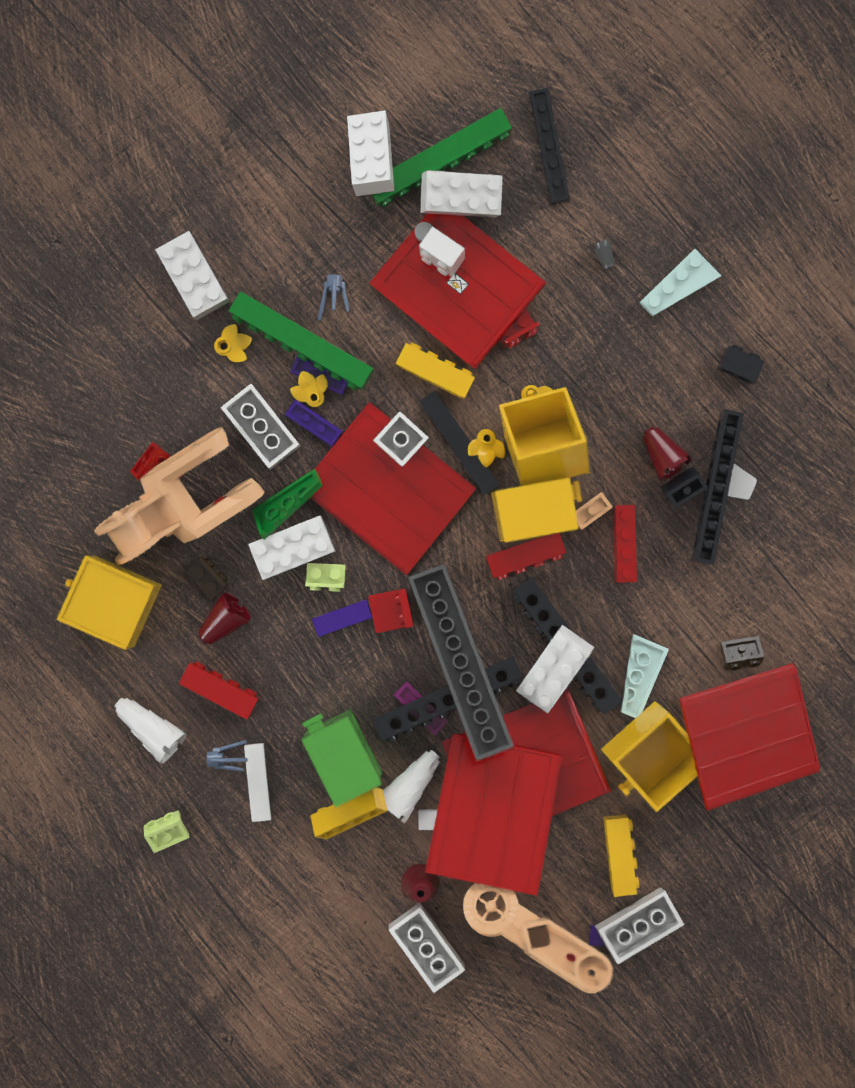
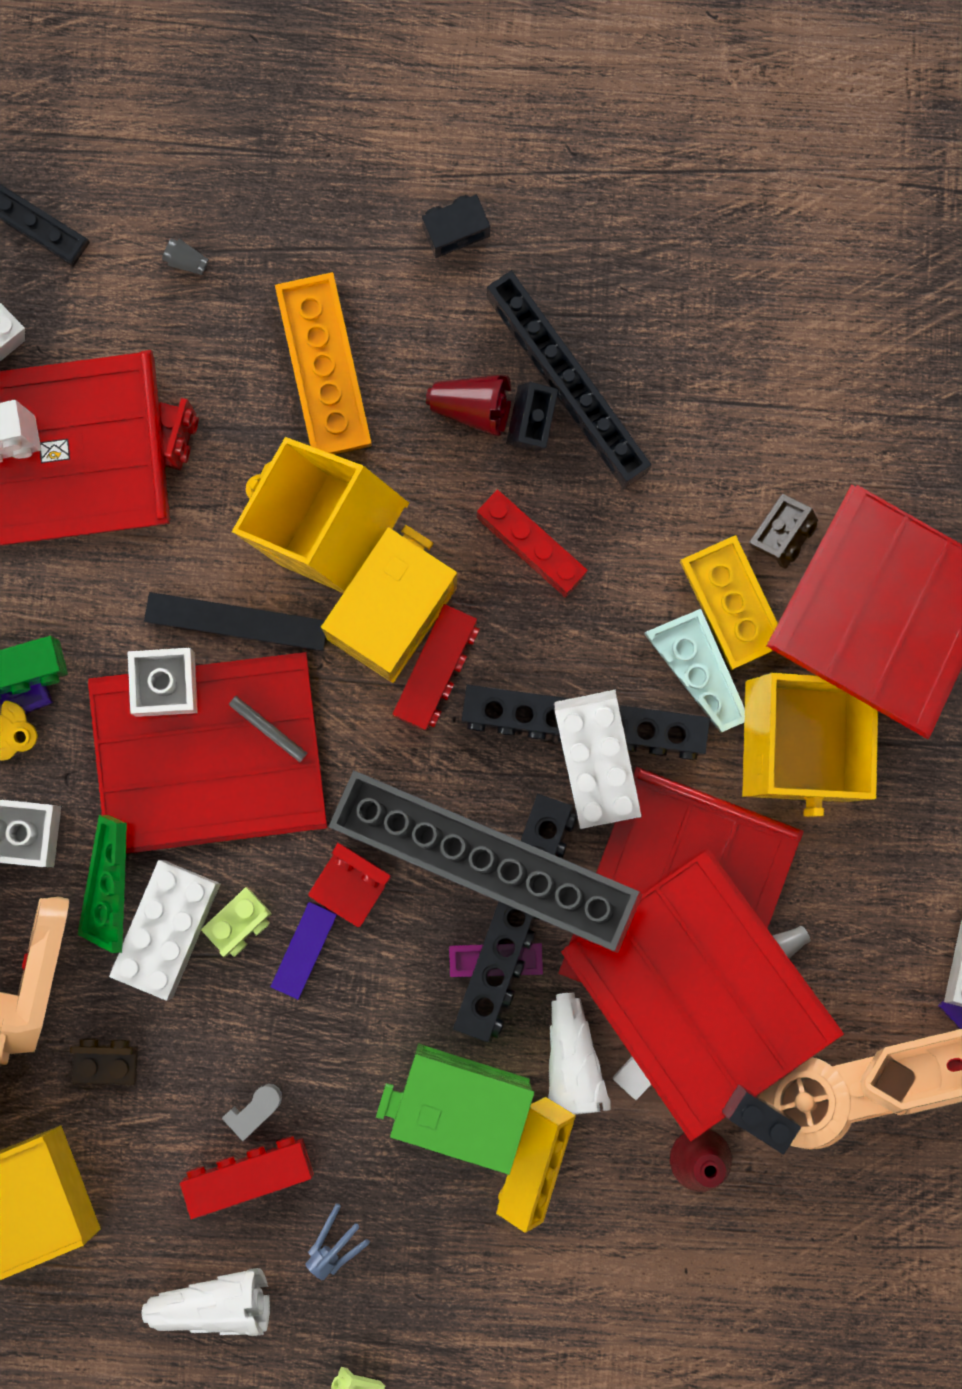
camera: 50 degrees left, 5 degrees down
dark red cone [198,592,251,644] -> none
white tile [244,743,272,822] -> none
dark purple tile [285,399,343,447] -> none
white brick [389,903,465,993] -> none
yellow brick [396,342,475,400] -> none
yellow plate [468,429,505,467] -> none
light nougat plate [576,492,613,530] -> none
yellow brick [603,814,639,897] -> none
light aqua wing [640,249,721,317] -> none
white sticker [728,464,757,500] -> none
none -> light grey leg [222,1083,282,1141]
none -> dark grey bar [229,696,308,762]
none -> light orange plate [275,272,372,455]
none -> yellow plate [680,535,778,670]
none -> black brick [722,1085,801,1155]
none -> light grey cone [772,926,811,959]

